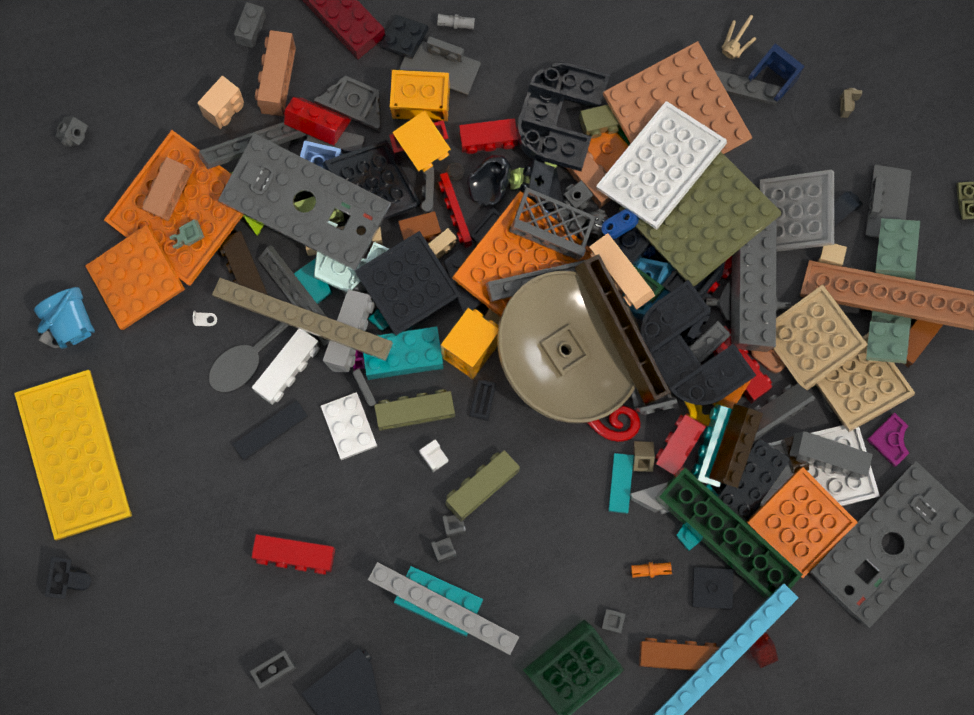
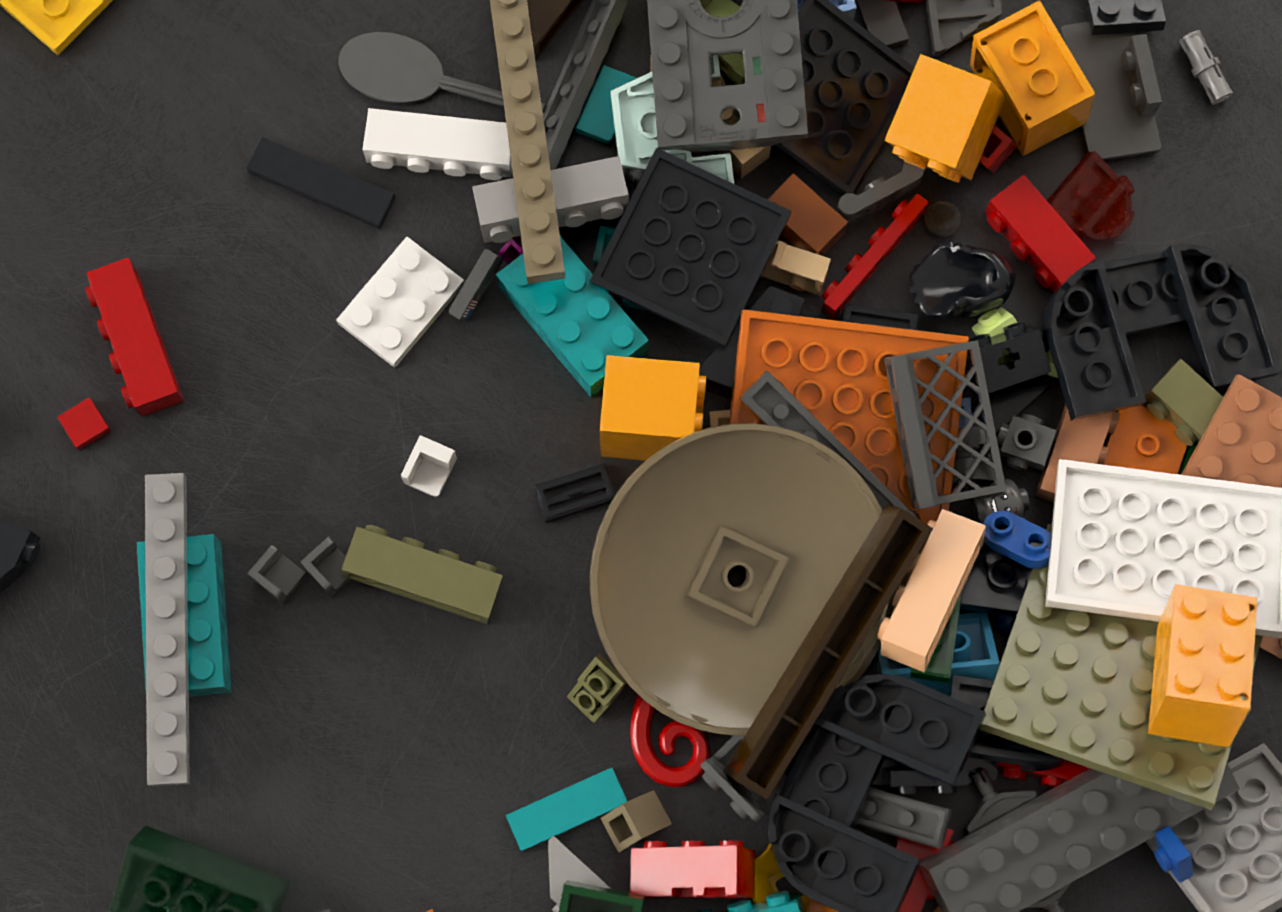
camera: 60 degrees right, 0 degrees up
olive brick [375,389,455,431] -> none
none -> red tile [57,397,111,450]
none -> olive slope [567,653,626,723]
none -> clear red slope [1047,151,1135,240]
none -> light orange container [1148,584,1257,747]
none -> blue plate [1154,826,1193,883]

